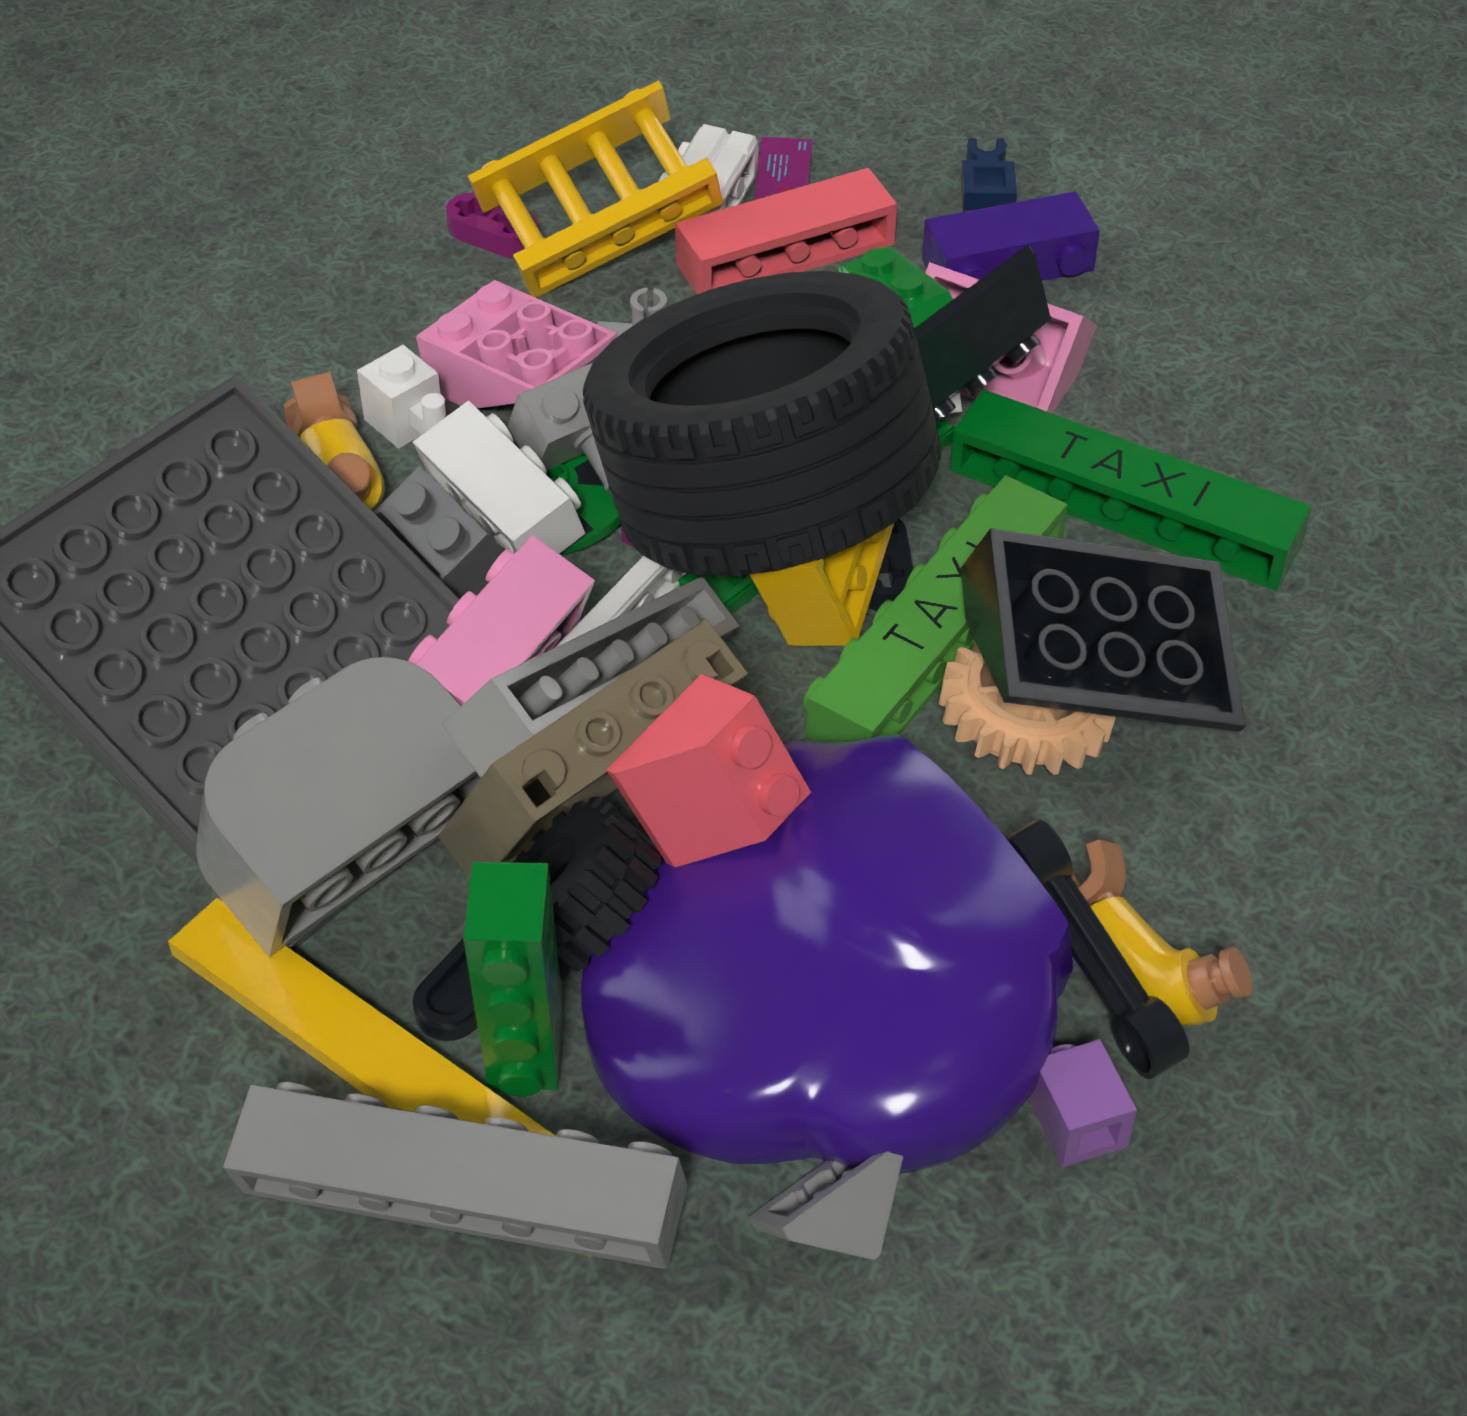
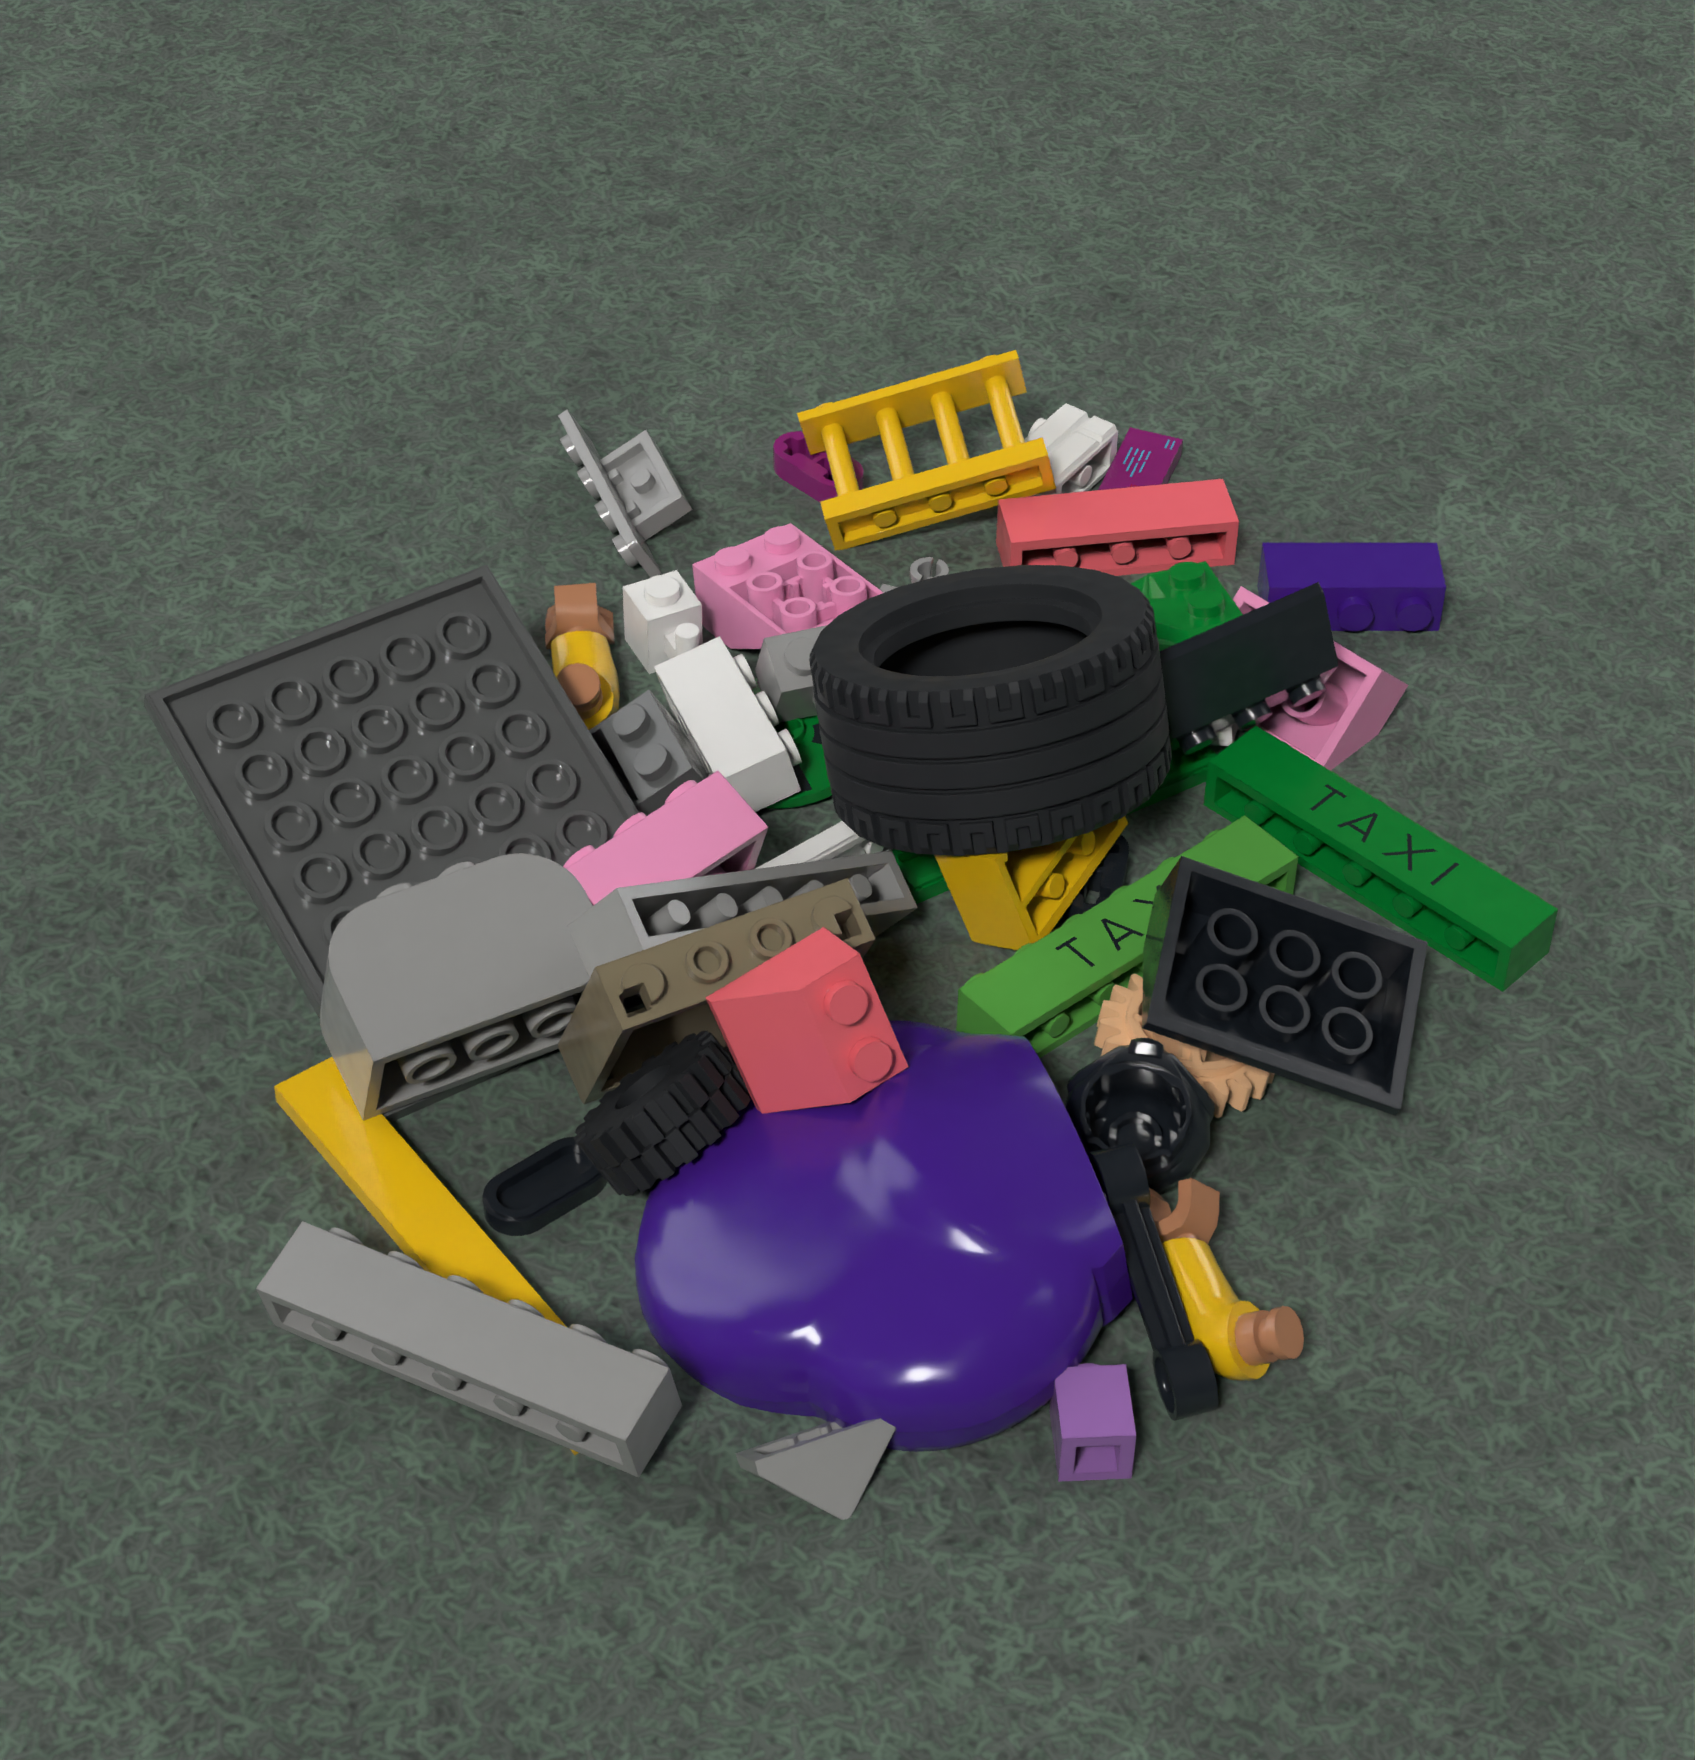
camera: 15 degrees right, 5 degrees down
green brick [463,862,565,1097] -> none
dark blue plate [961,138,1017,210] -> none
none -> light grey bracket [558,409,693,578]
none -> black helmet [1065,1038,1215,1195]

